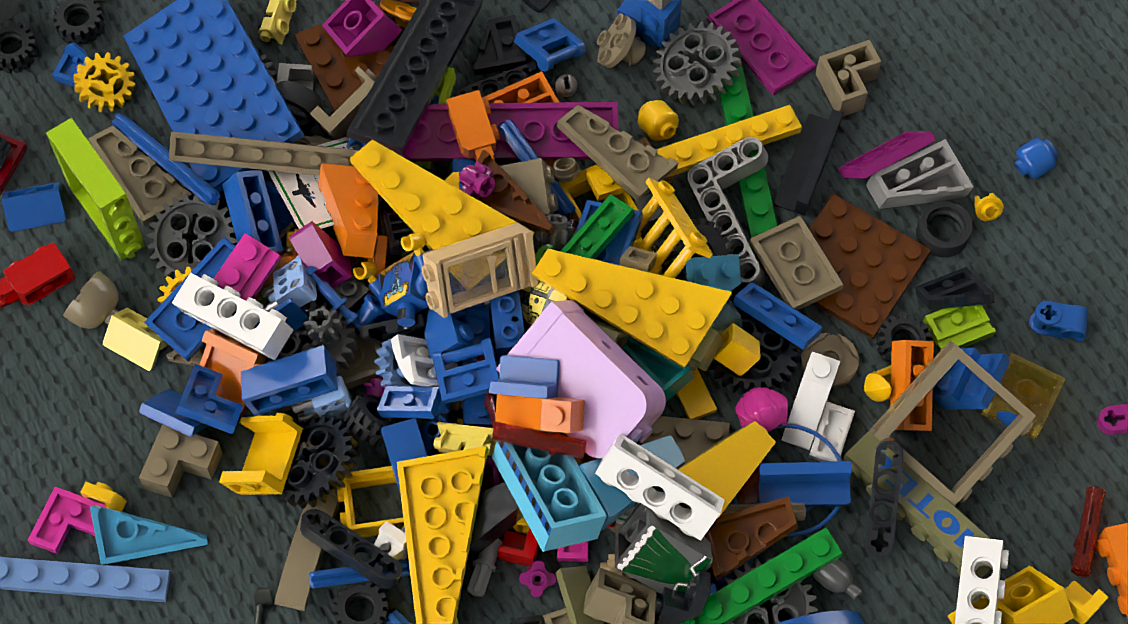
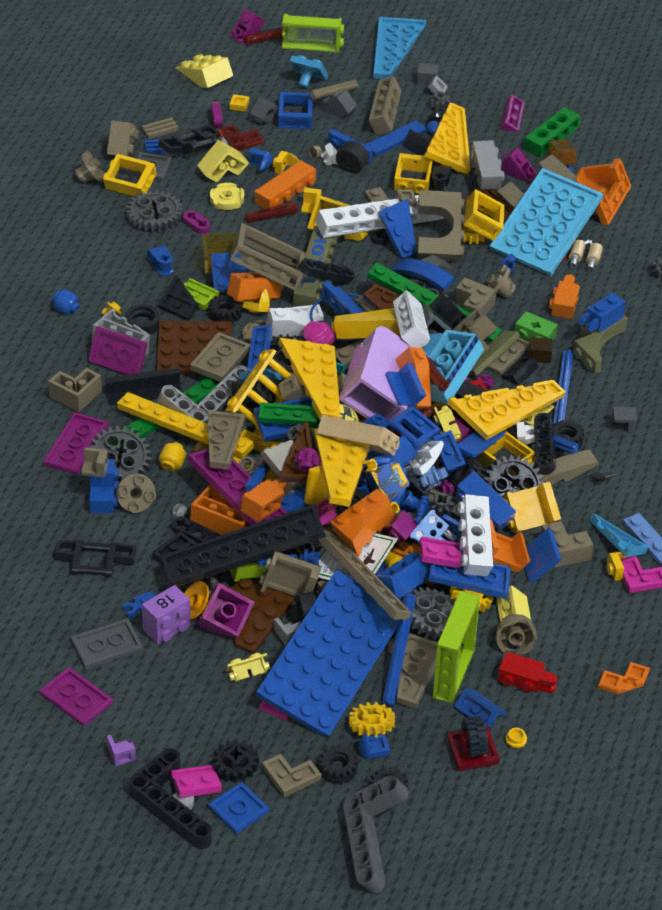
camera: 125 degrees left, 20 degrees down
blue plate [176,364,243,434] -> none
blue plate [514,18,586,72] -> none

